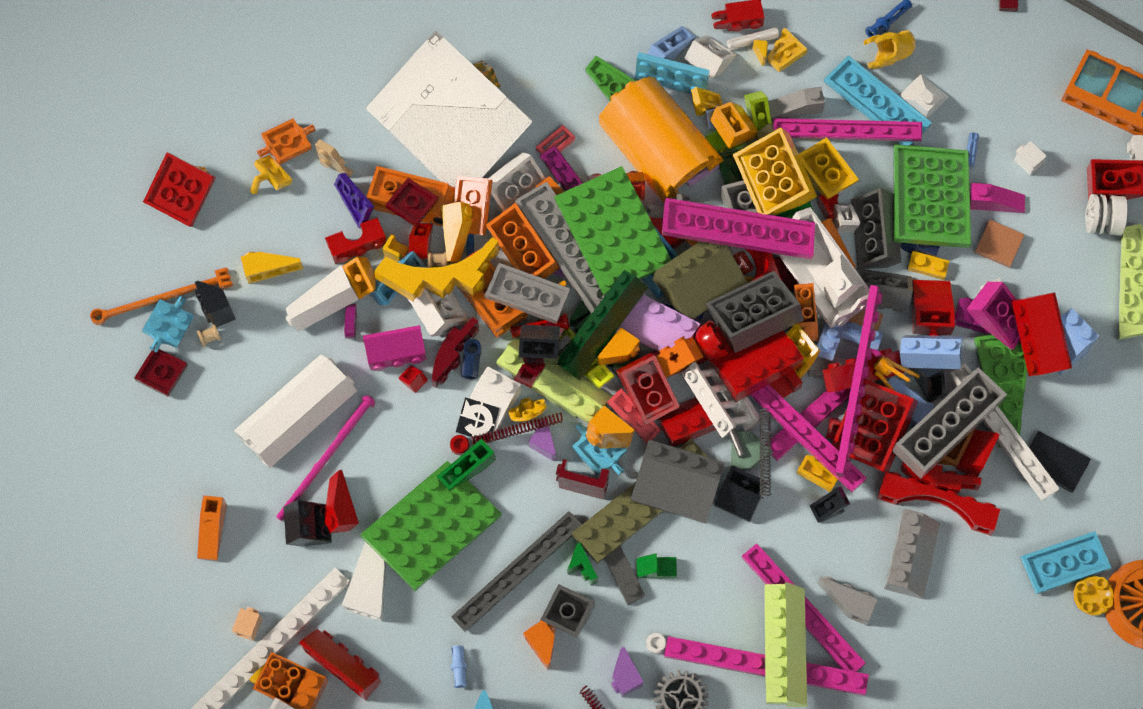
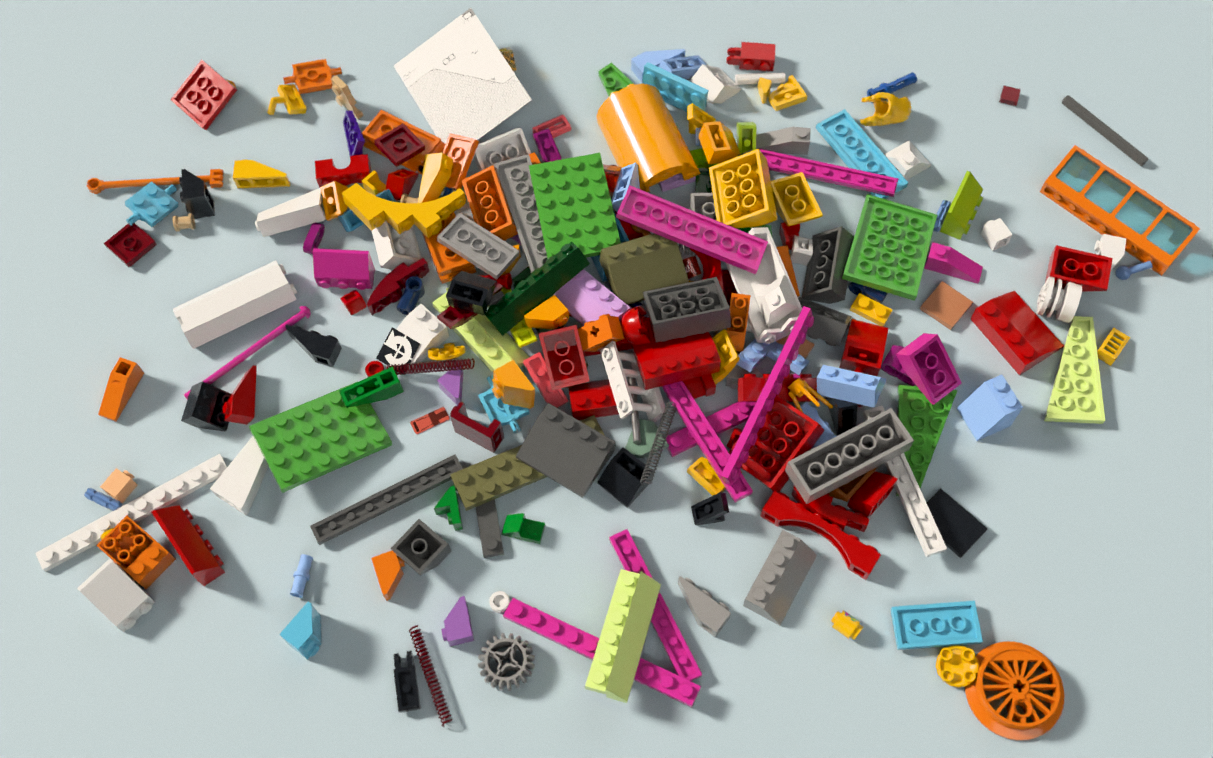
camera: 15 degrees right, 5 degrees down
red slope [1012,292,1072,376] -> none
none -> medium blue axle [84,488,122,511]
none -> black slope [285,325,342,367]
none -> clear red sticker [410,407,449,434]
none -> light blue slope [611,162,640,212]
none -> light blue slope [631,49,685,83]
none -> yellow brick [831,610,864,640]
none -> lime slope [940,171,984,240]
none -> red slope [971,291,1064,376]

